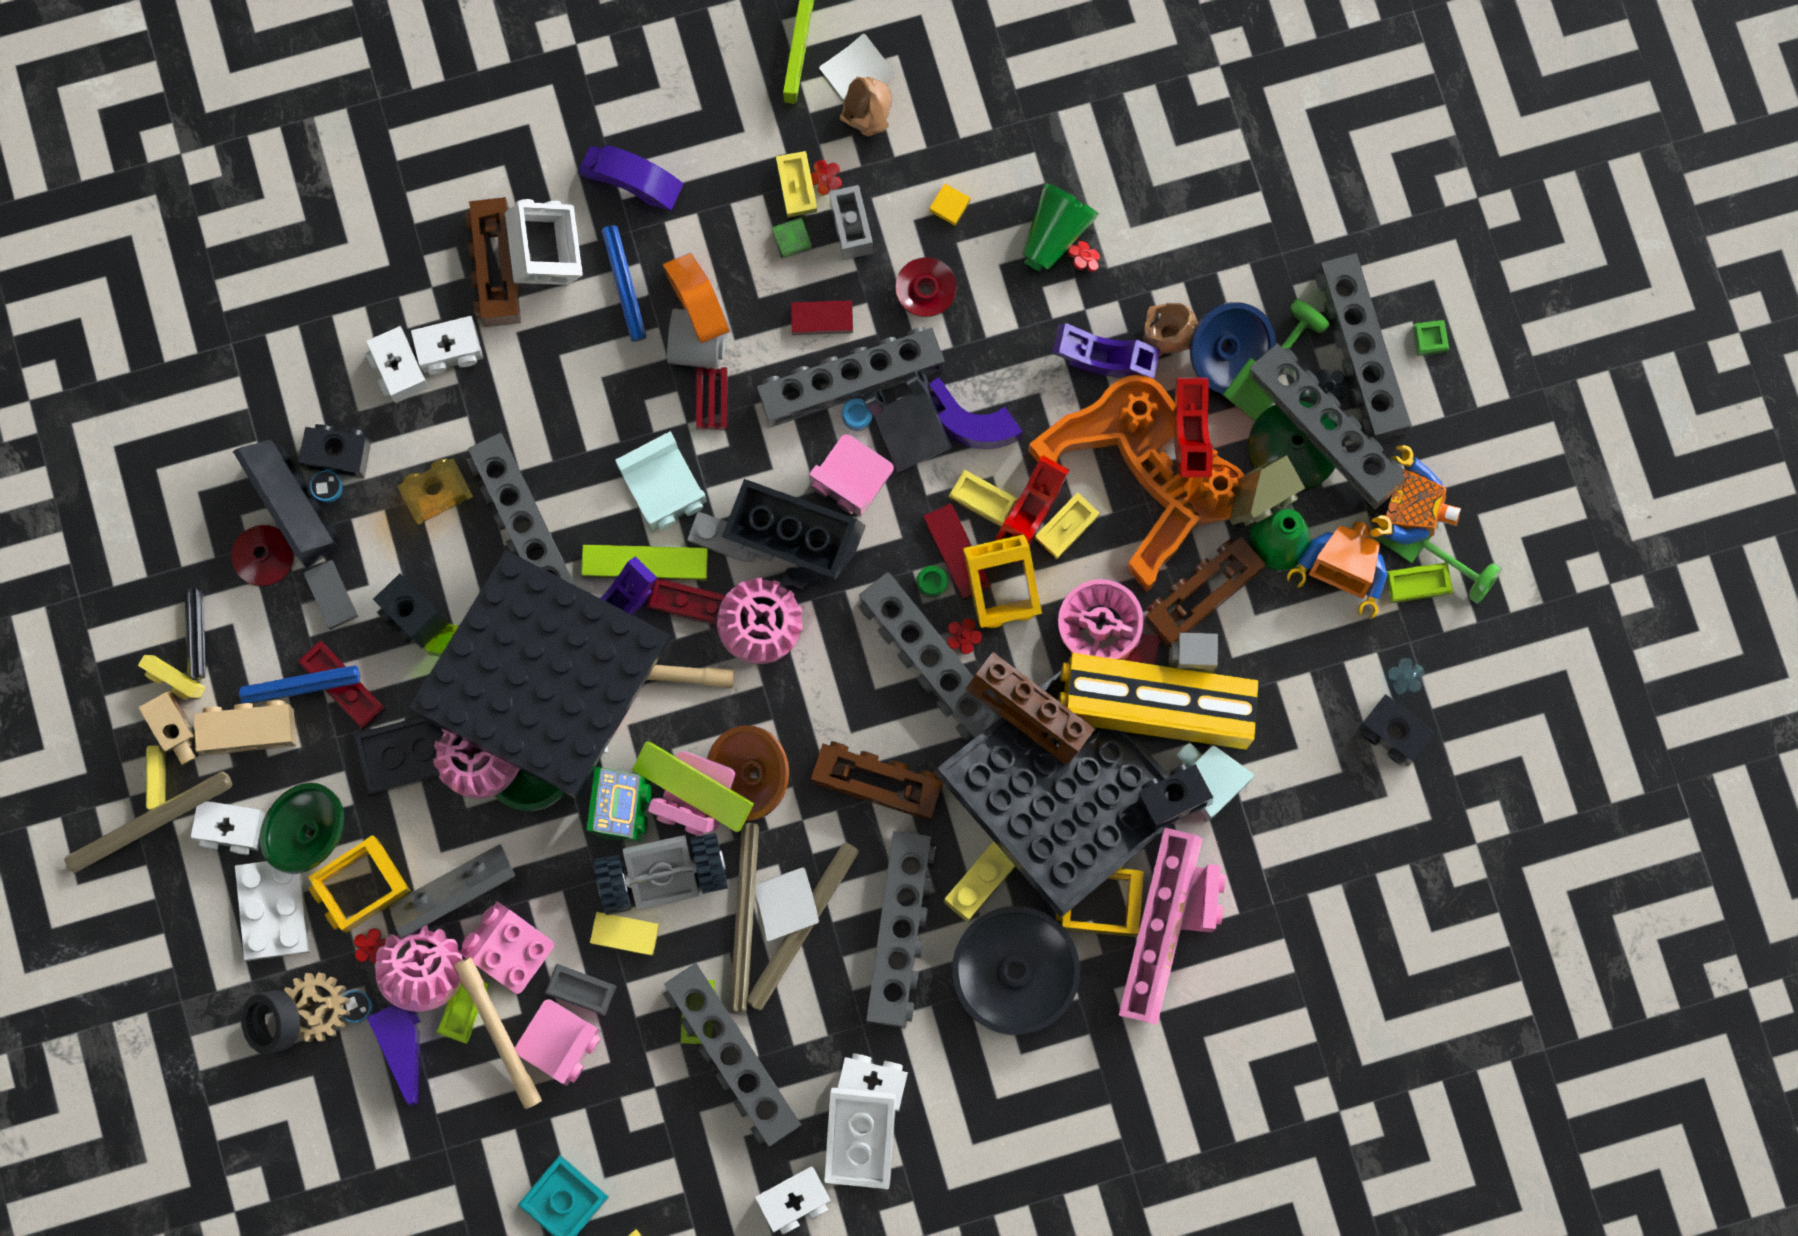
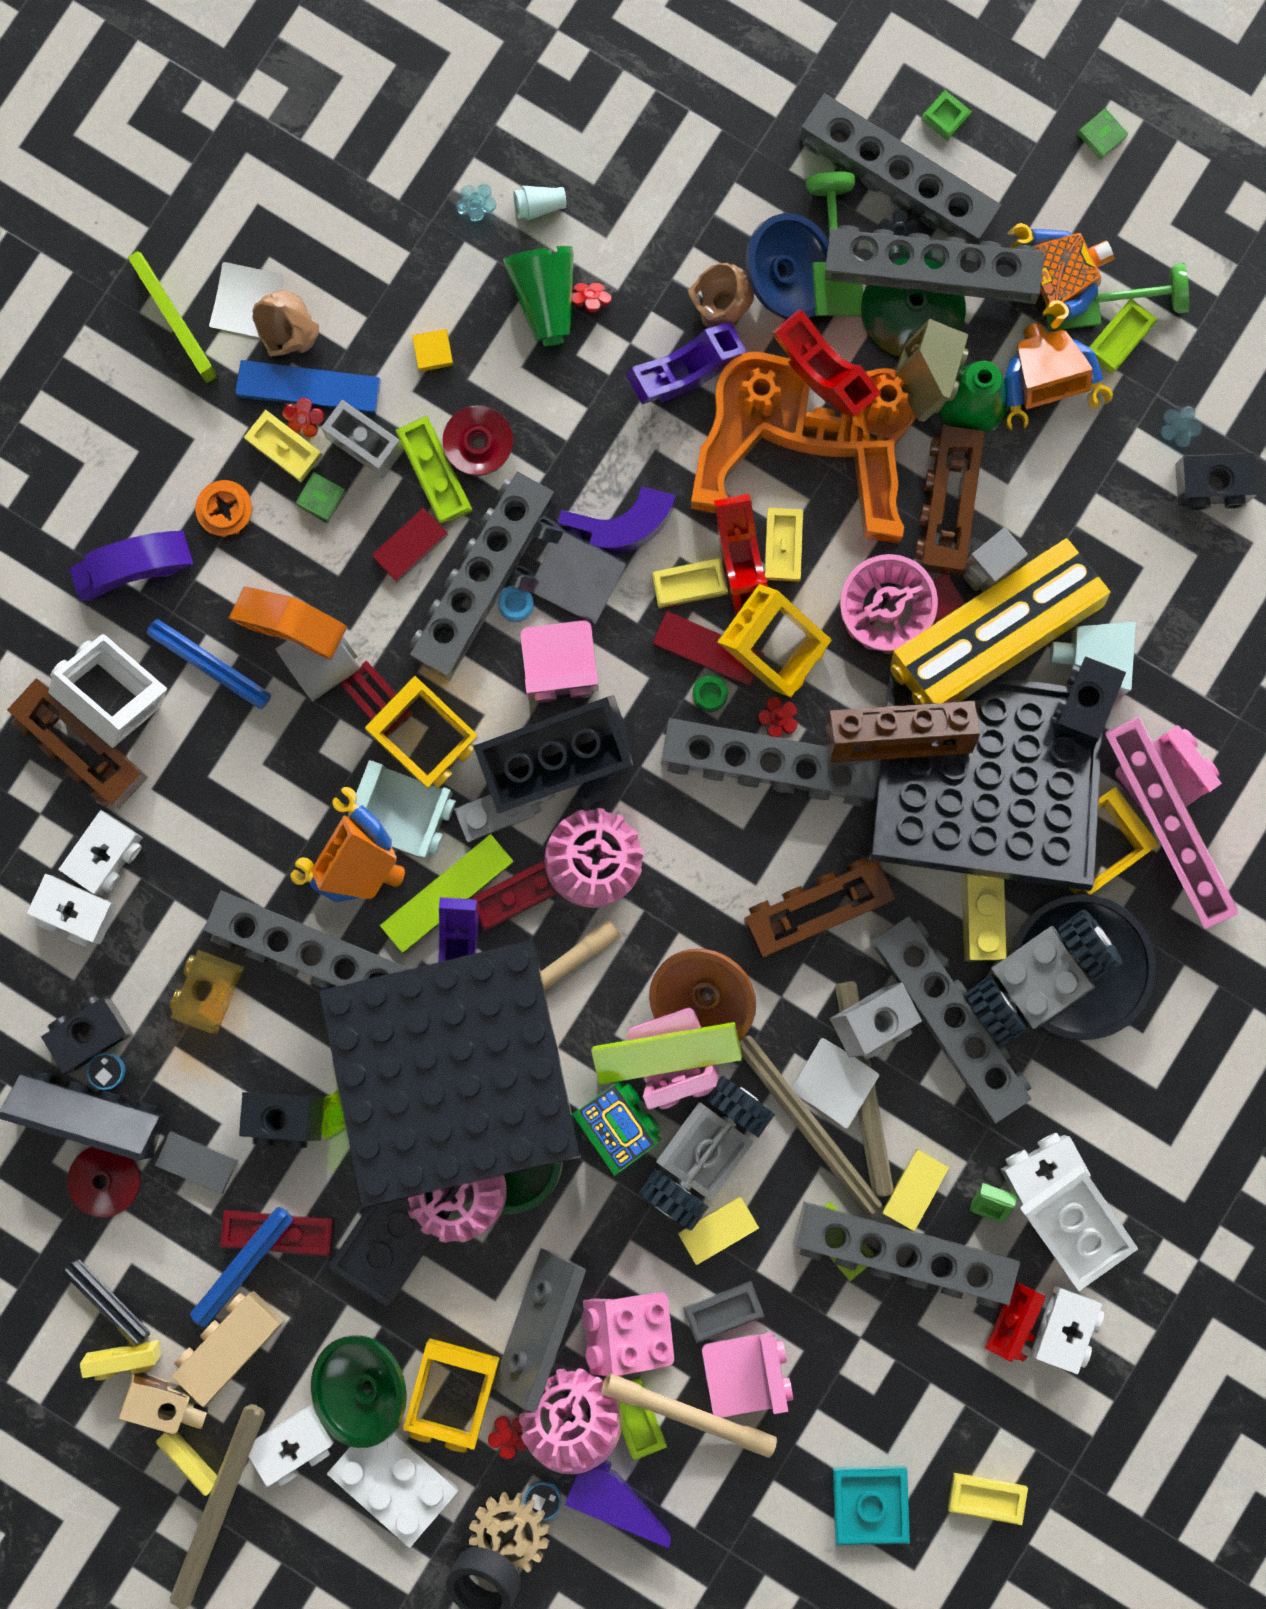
camera: 40 degrees left, 5 degrees up
none -> orange gear [195,480,253,537]
none -> blue tile [236,360,381,415]
none -> orange torso [290,787,405,902]
none -> yellow window [365,676,478,790]
none -> lime tile [396,416,473,526]
none -> clear light blue plant [456,184,497,221]
none -> light aqua cone [513,186,566,221]
none -> light grey brick [829,982,922,1059]
none -> light yellow tile [881,1149,949,1231]
none -> plate [967,909,1123,1045]
none -> bright green tile [970,1183,1017,1223]
none -> red plate [985,1282,1046,1362]
none -> bright green tile [1078,108,1129,160]

